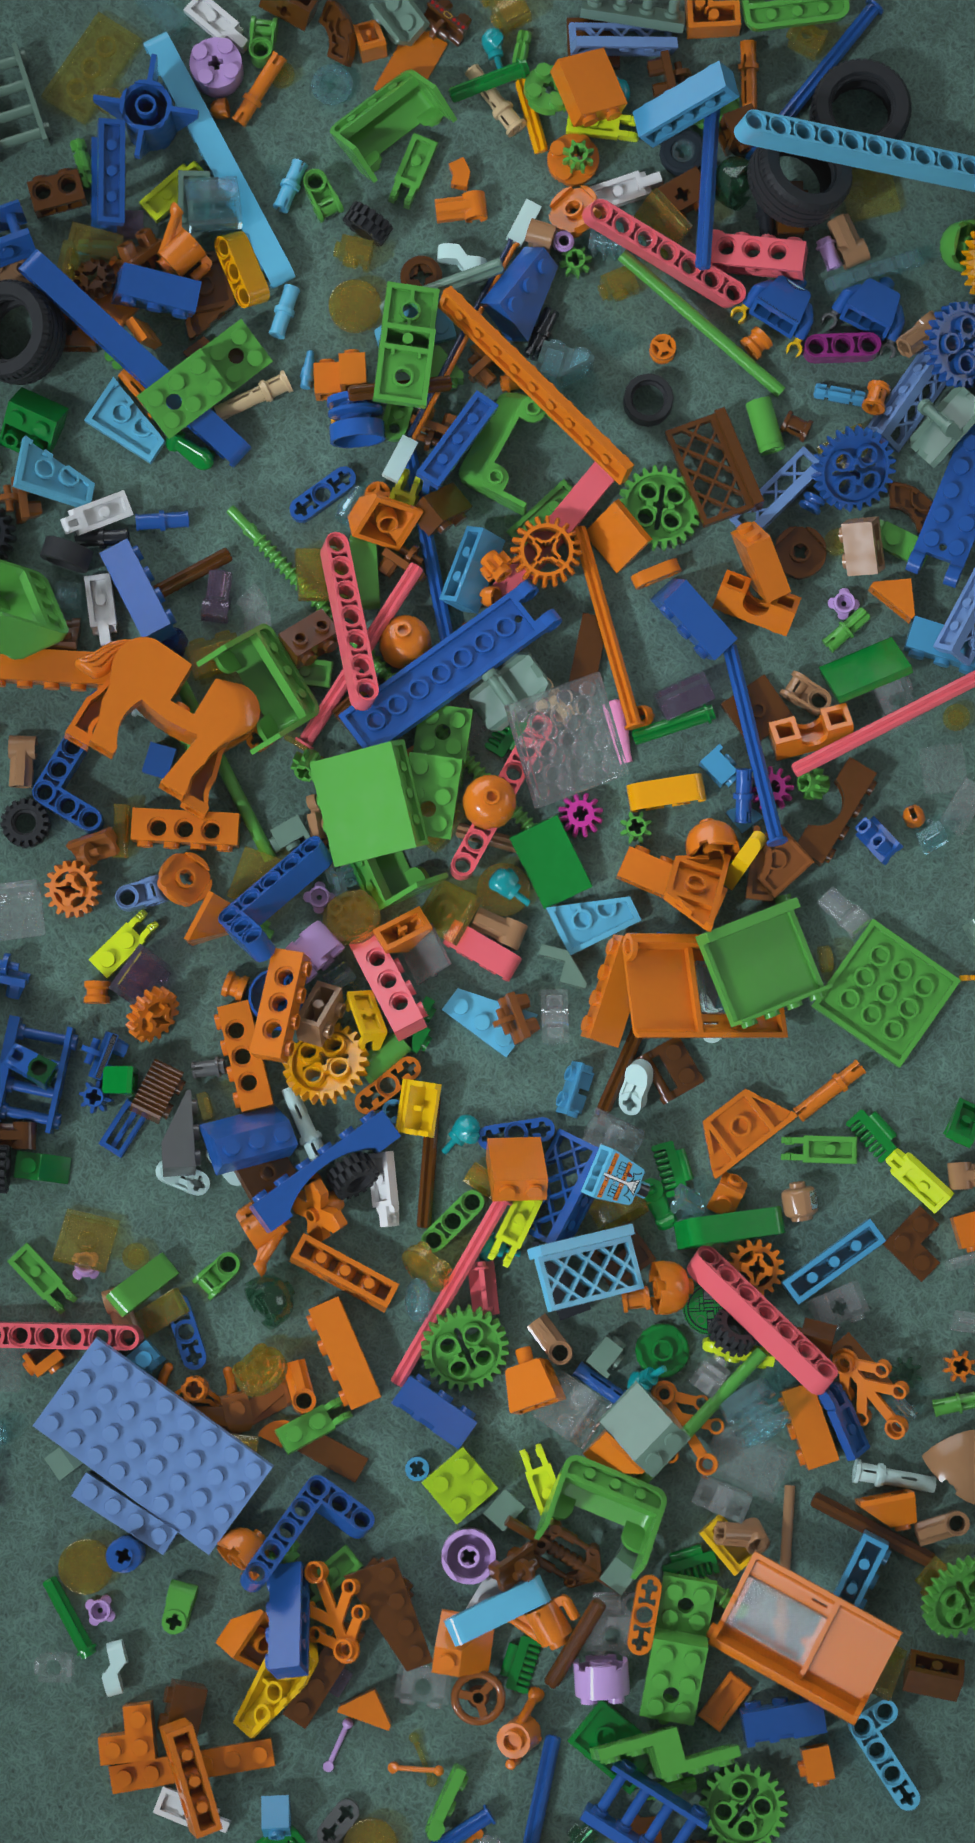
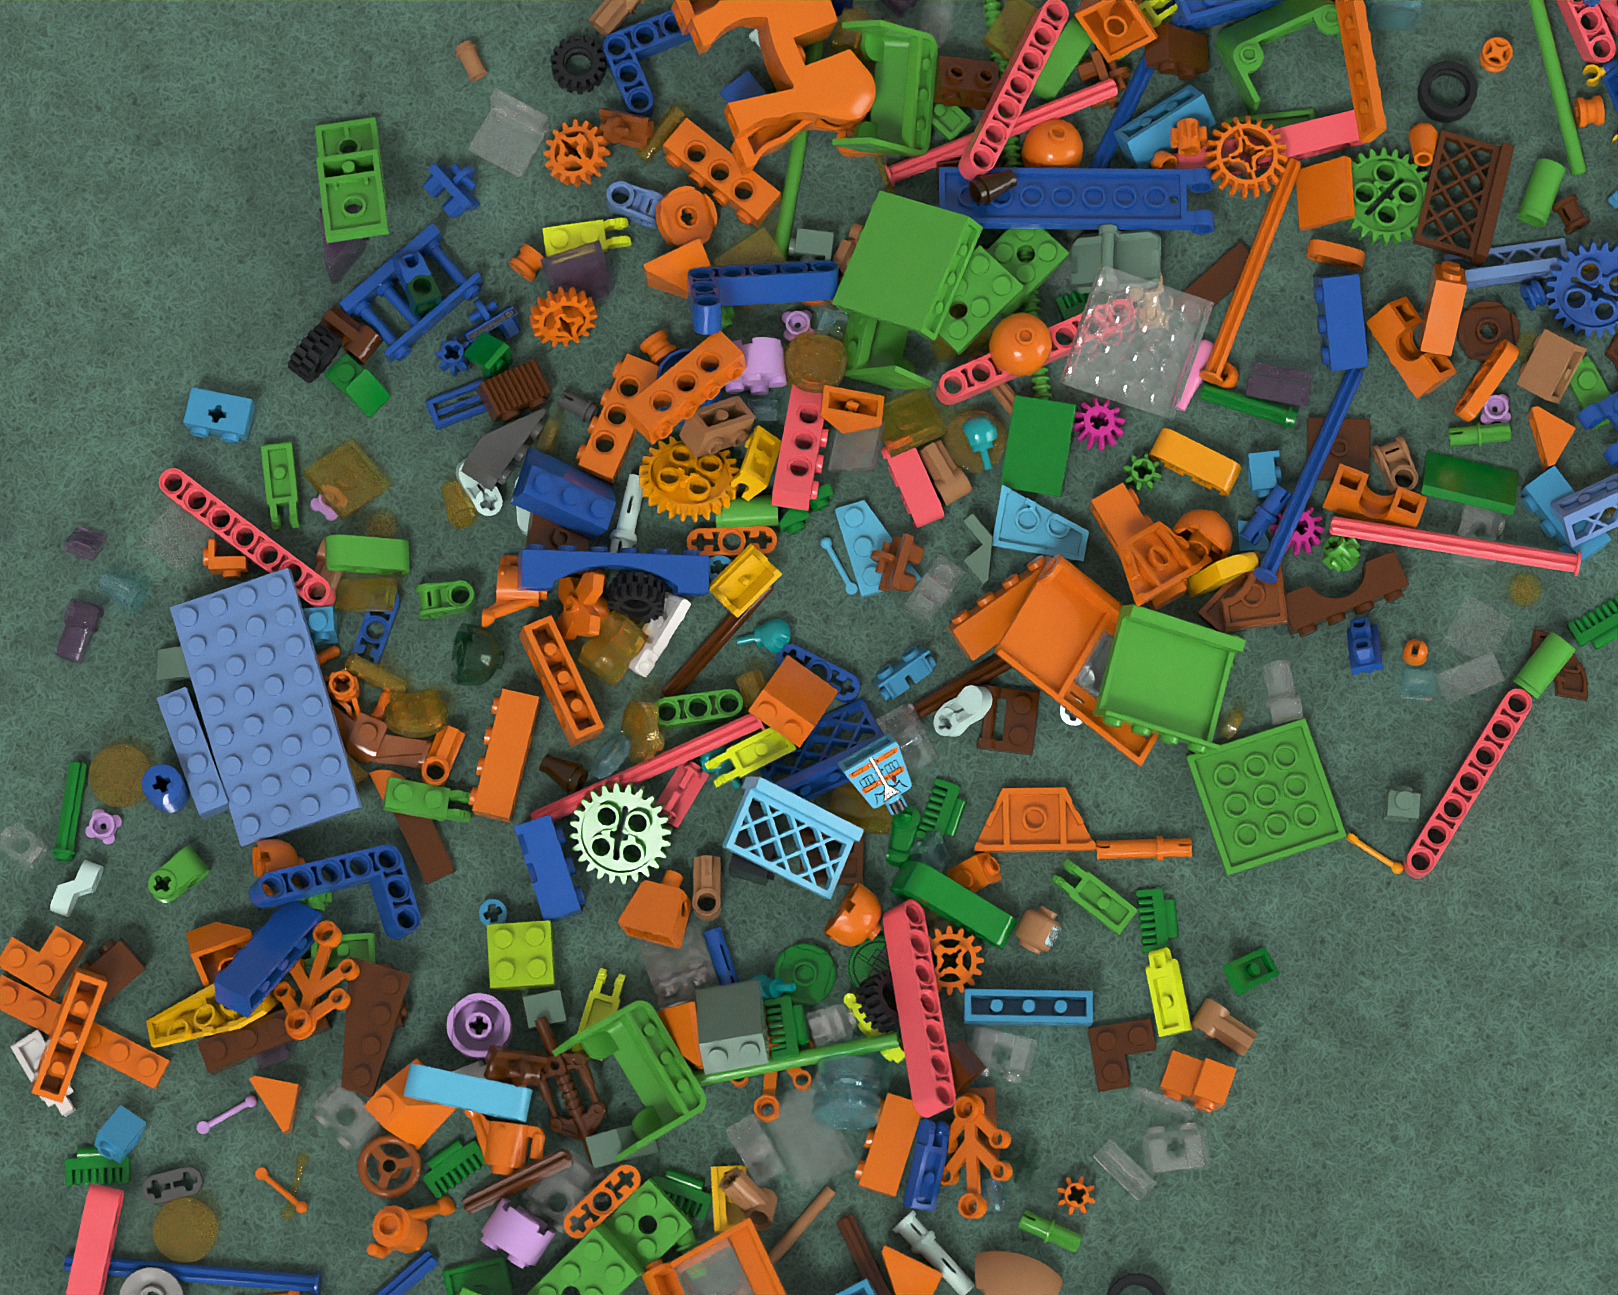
camera: 35 degrees right, 5 degrees down
bright green gear [290,748,321,782] -> none
bright green hinge [425,1763,468,1841] -> none
sand green brick [585,1335,626,1378] -> none
orange bush [621,1286,651,1313] -> none
none -> clear yellow pin [344,652,408,698]
none -> clear yellow cone [441,481,477,529]
none -> dark brown cone [539,754,588,793]
none -> clear yellow brick [577,610,648,686]
none -> green piece [764,995,809,1061]
none -> medium azure hinge [820,537,858,595]
none -> dark brown cone [969,169,1017,205]
none -> orange cone [1408,123,1439,166]
none -> orange beam [1454,339,1519,422]

